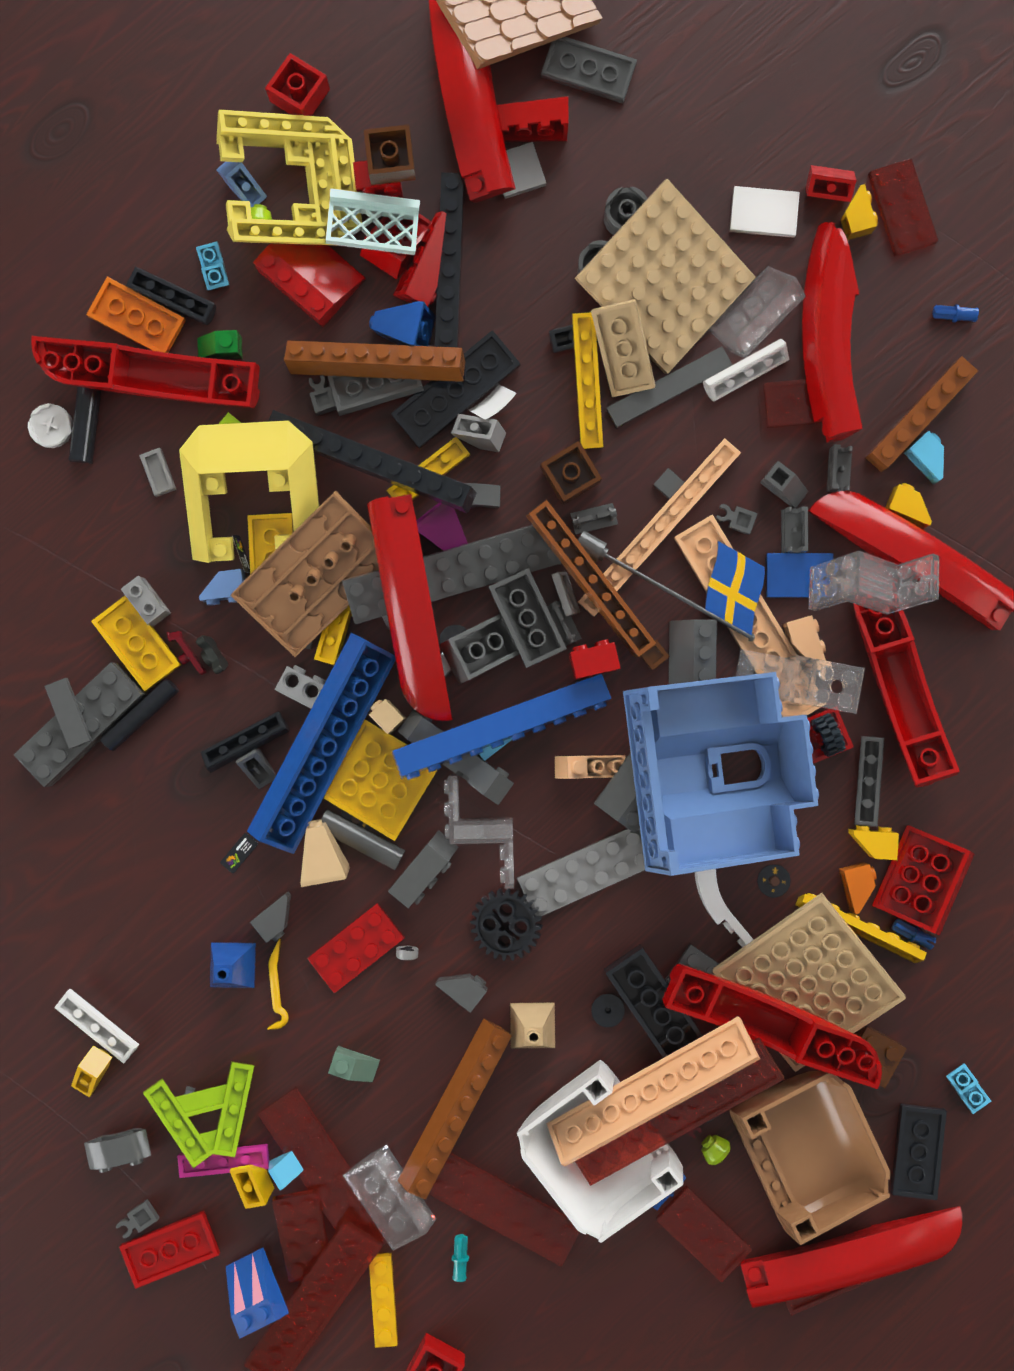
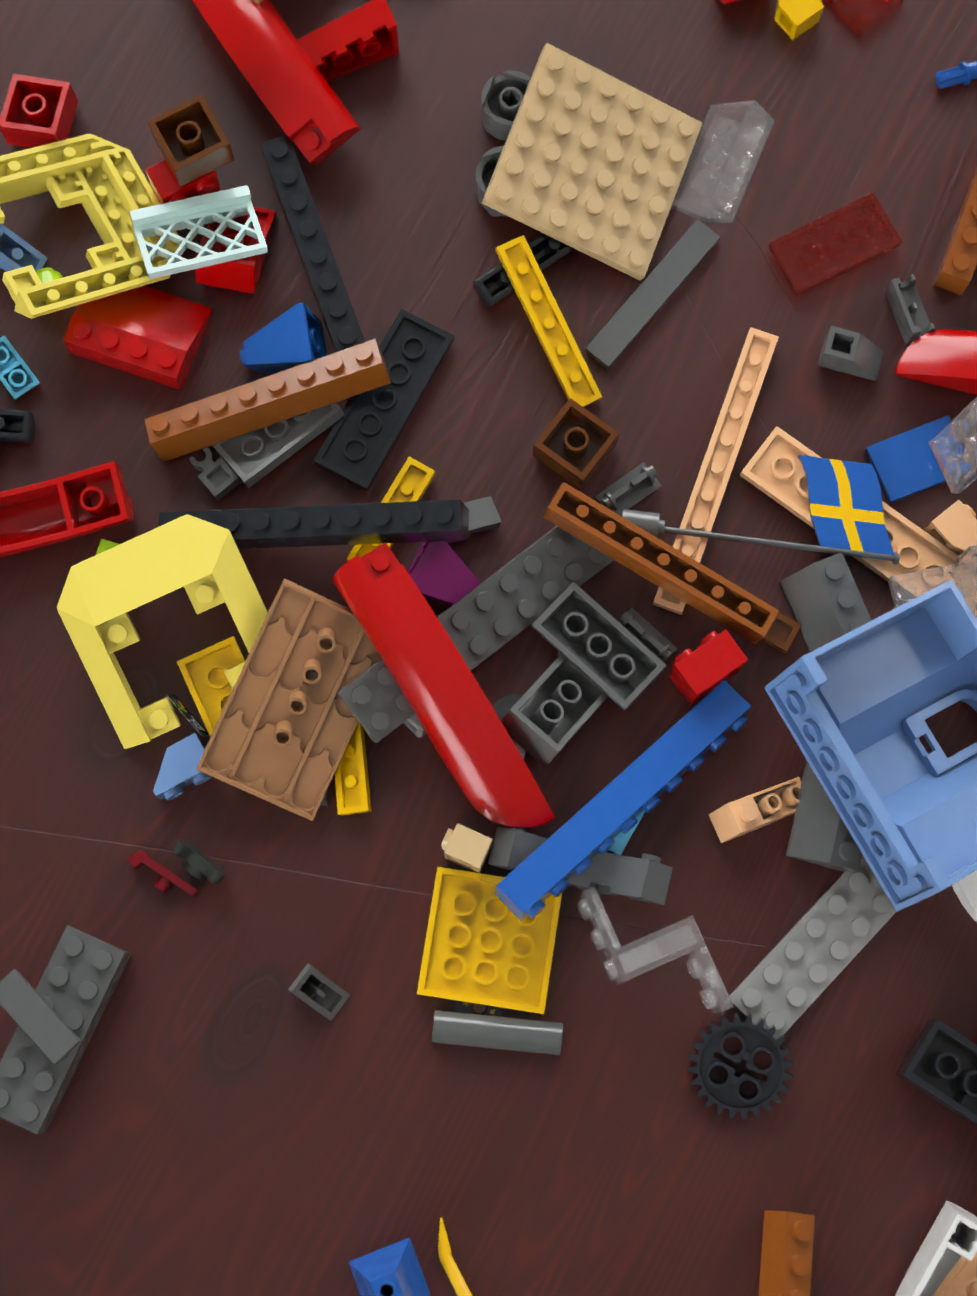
camera: 25 degrees left, 10 degrees down
yellow plate [91,596,181,692] -> none
black brick [100,679,179,751] -> none
light grey brick [121,576,171,626] -> none
light grey tile [139,448,177,497] -> none
green slope [197,330,243,360] -> none
black brick [201,711,290,773] -> none
black sticker [220,833,258,873] -> none
blue brick [247,633,396,854] -> none
dark grey slope [250,892,291,943] -> none
light grey brick [275,665,326,708] -> none
tan slope [300,819,350,887] -> none
red plate [307,903,405,993] -> none
dark grey wedge [388,830,459,908] -> none
red wedge [393,211,446,306] -> none
light grey tile [396,946,419,960] -> none
dark grey slope [435,974,487,1013] -> none
light grey slope [451,414,506,452] -> none
white sticker [469,384,516,420] -> none
light grey tile [503,142,546,199] -> none
tan slope [510,1003,555,1048] -> none
light grey tile [552,571,580,617] -> none
tan plate [591,299,656,397] -> none
black piece [591,994,625,1027] -> none
dark grey tile [653,468,685,500] -> none
white brick [703,339,790,402] -> none
dark grey plate [715,504,758,535] -> none
white tile [729,186,800,238] -> none
dark grey hinge [781,506,808,553] -> none
red slope [802,222,863,443] -> none

